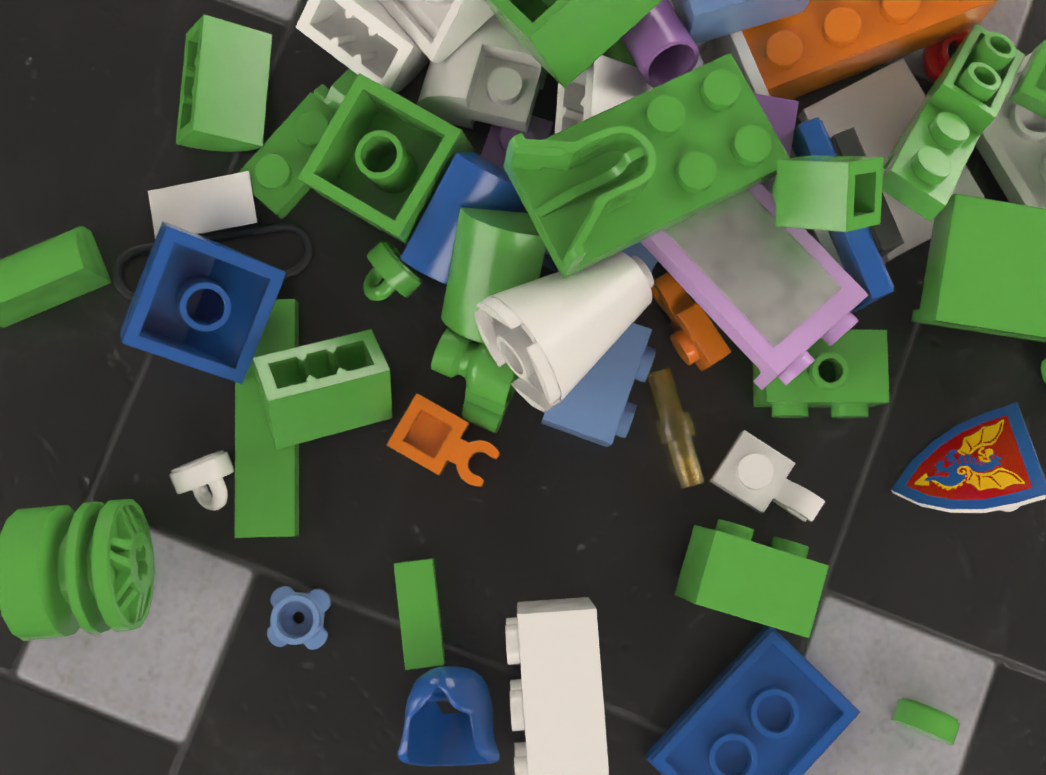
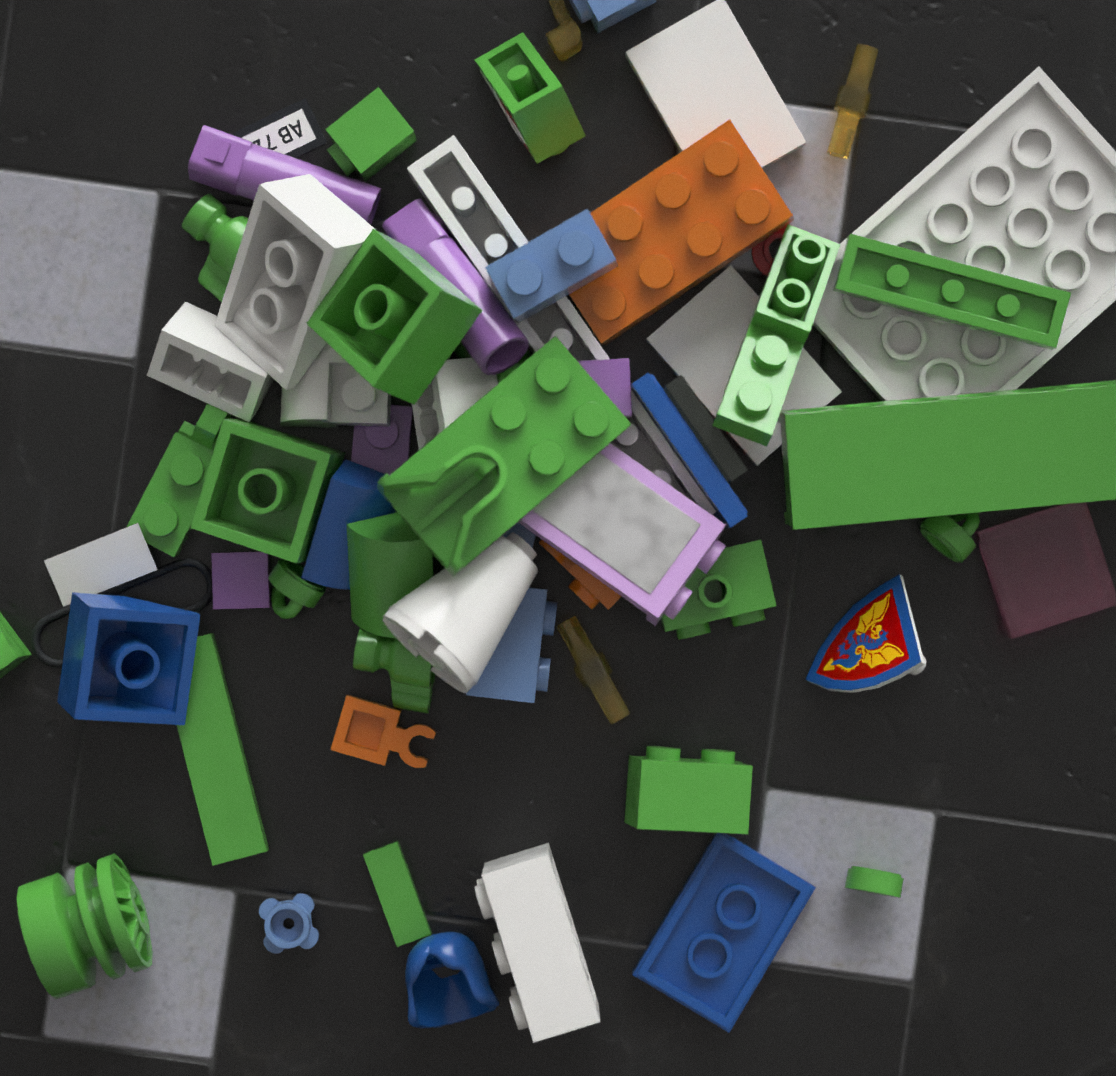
camera: 10 degrees left, 5 degrees up
white tile [169,450,235,511] -> none
bright green brick [176,14,272,152] -> none
bright green brick [253,329,392,450] -> none
white plate [710,430,825,522] -> none
bright green brick [773,155,884,232] -> none
none -> medium lavender tile [211,552,271,609]

